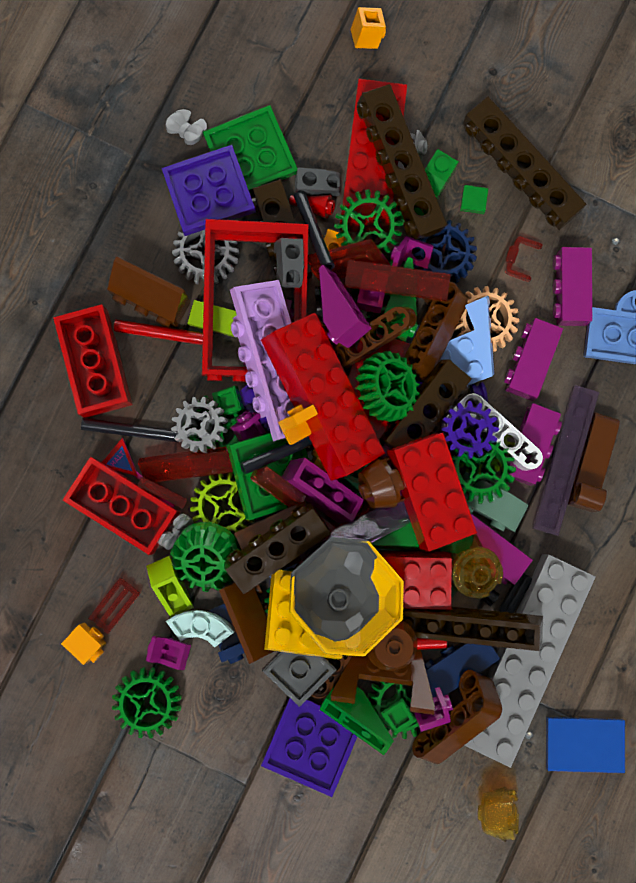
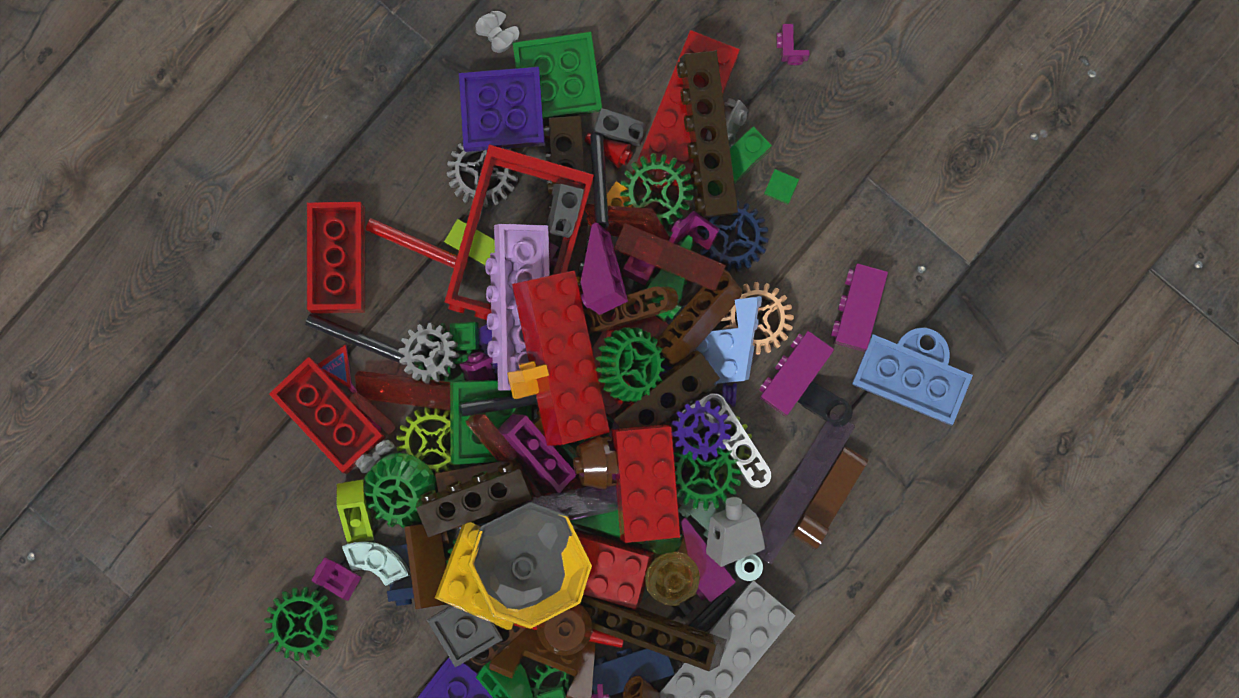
camera: 20 degrees right, 0 degrees up
light orange brick [61,622,106,665] -> none
clear red tile [88,578,141,634] -> none
reddish brown slope [107,256,190,328] -> none
dark brown brick [463,96,587,230] -> none
clear red piece [505,236,543,282] -> none
magenta brick [508,403,562,486] -> none
none -> light grey torso [706,497,765,567]
none -> light aqua brick [734,554,763,581]
none -> magenta bracket [776,24,810,66]
none -> black piece [798,381,853,427]

